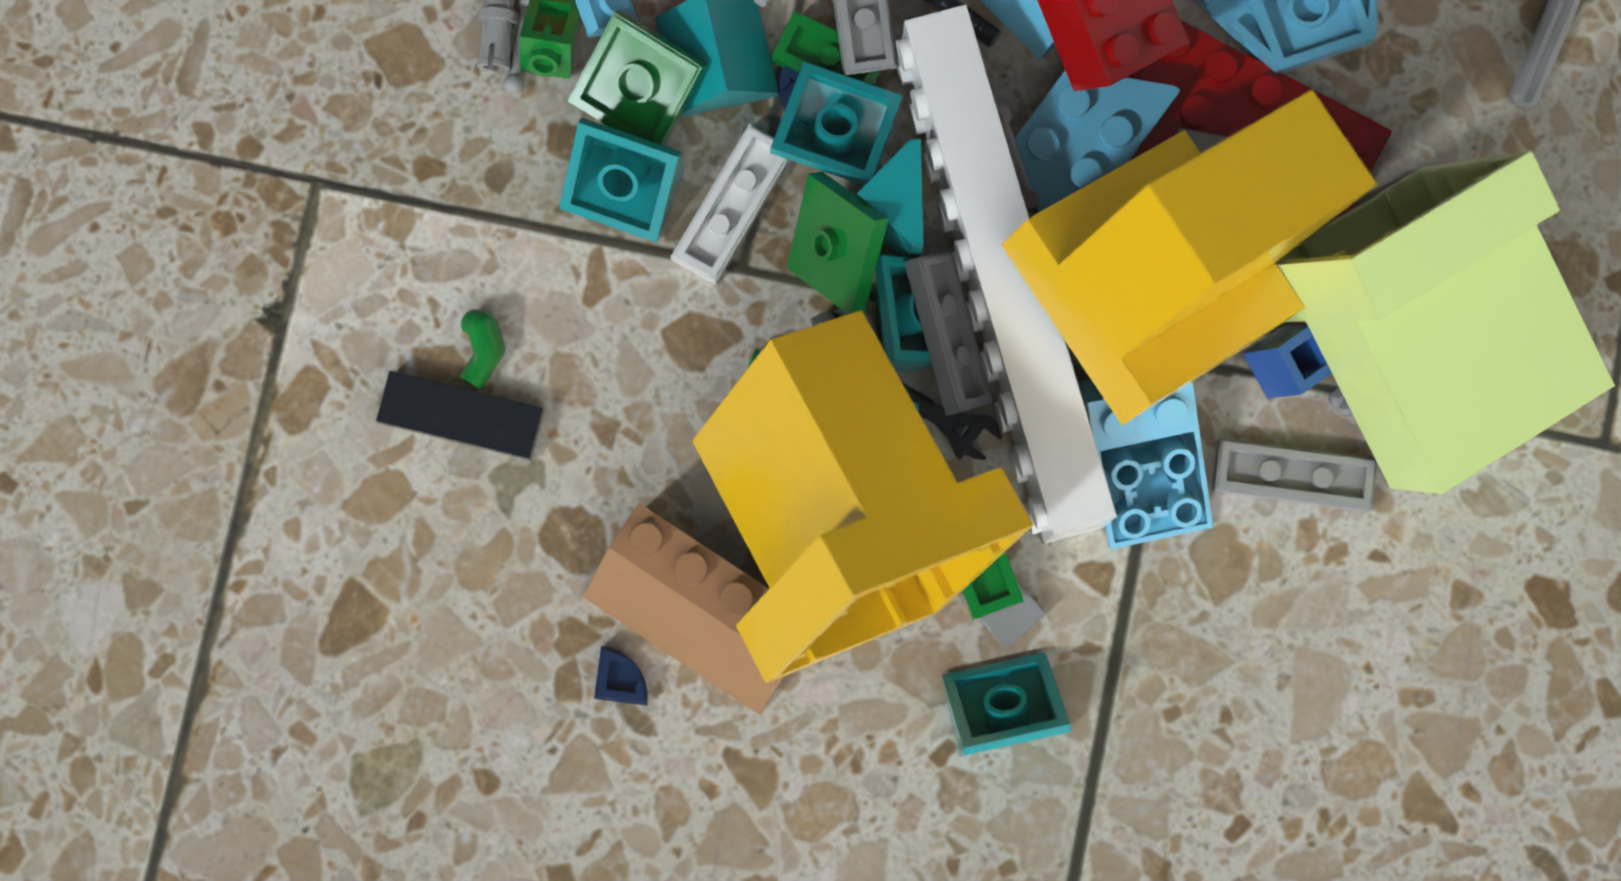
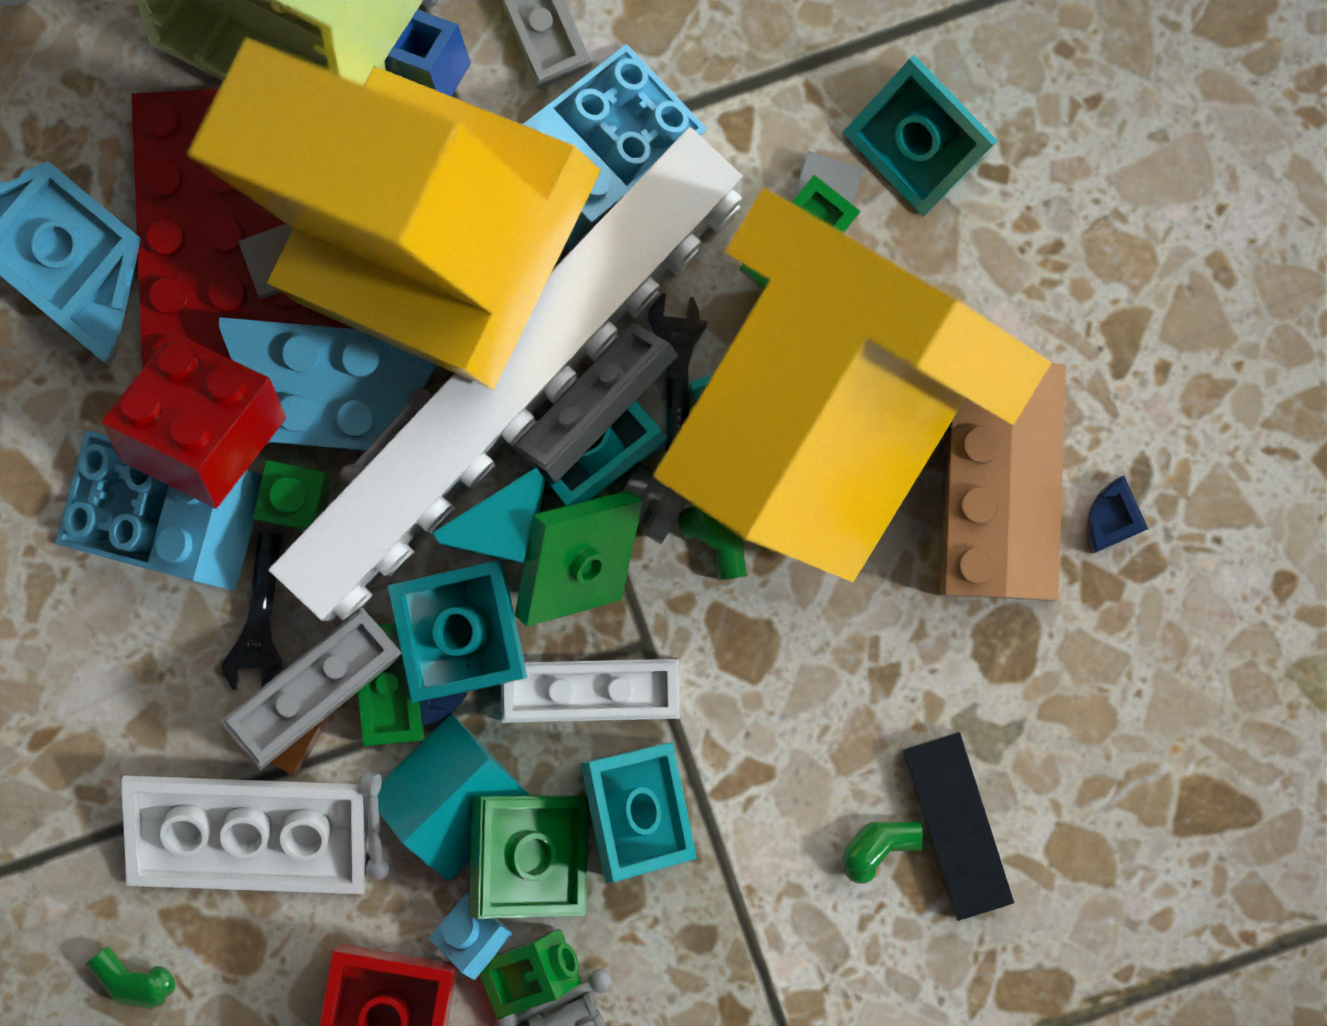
camera: 120 degrees left, 5 degrees up
none -> green brick [253,460,333,531]

